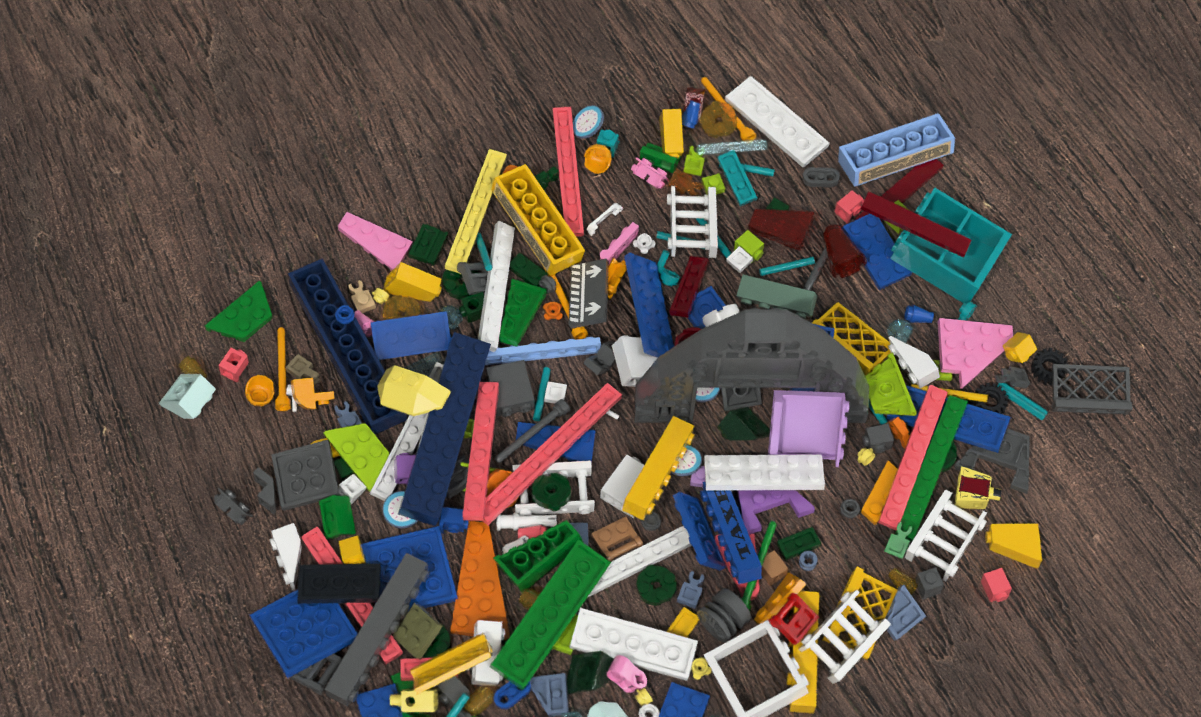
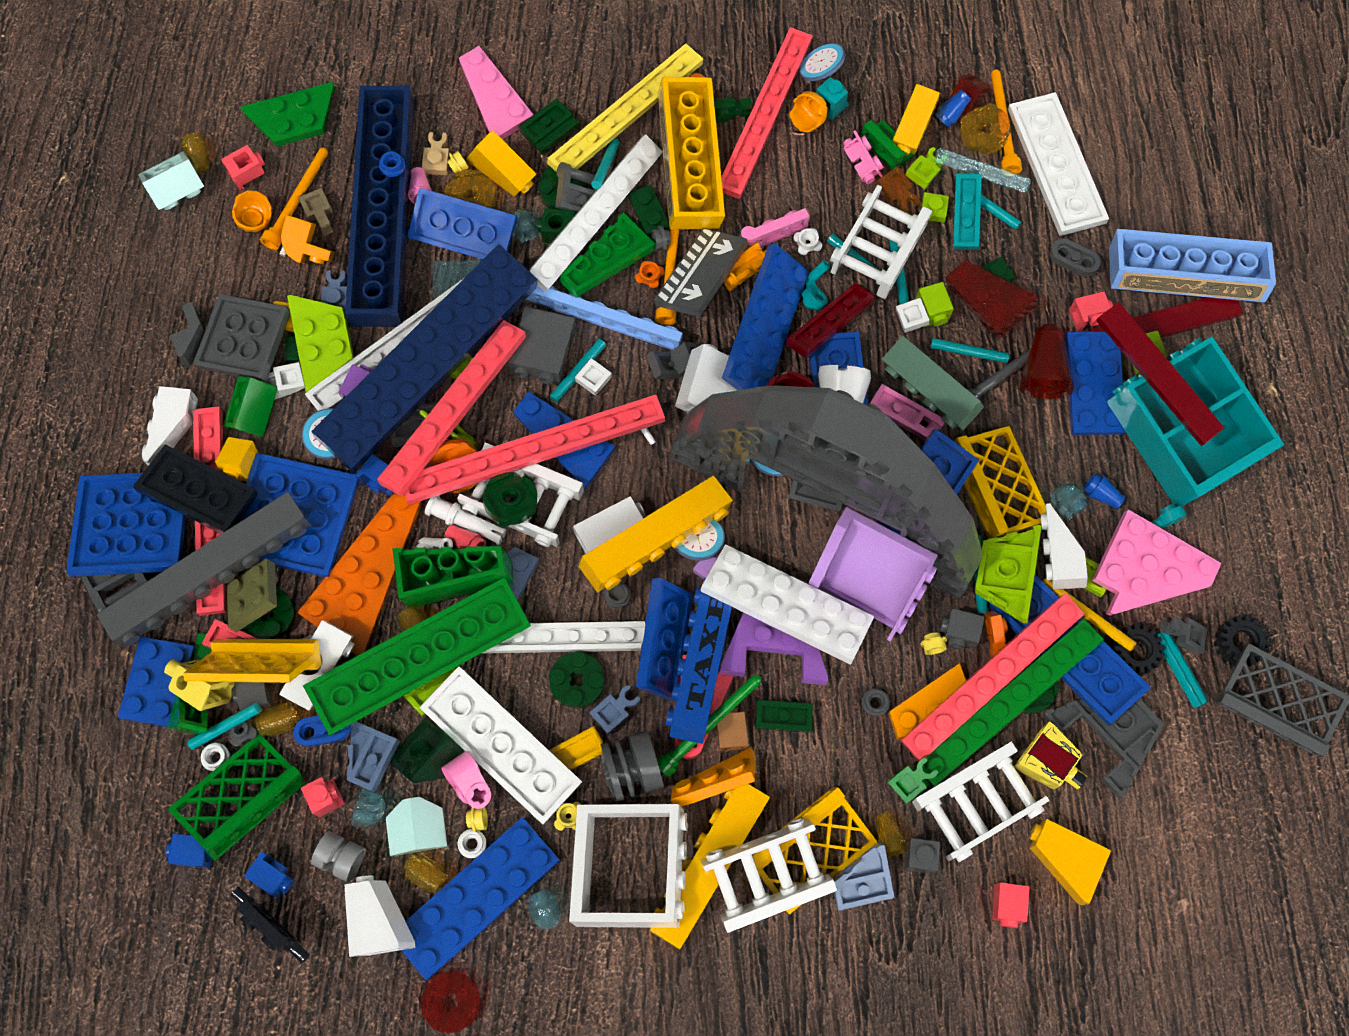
camera: 30 degrees right, 10 degrees up
dark grey hinge [213,488,253,525] -> none
light yellow wedge [377,365,451,416] -> none
dark grey piece [495,399,571,463] -> none
white piece [587,203,623,236] -> none
medium nougat plate [591,516,643,562] -> none
clear green slope [717,407,770,441] -> none
red plate [769,593,819,646] -> none
sand blue bush [799,551,817,571] -> none
yellow brick [1002,332,1037,363] -> none

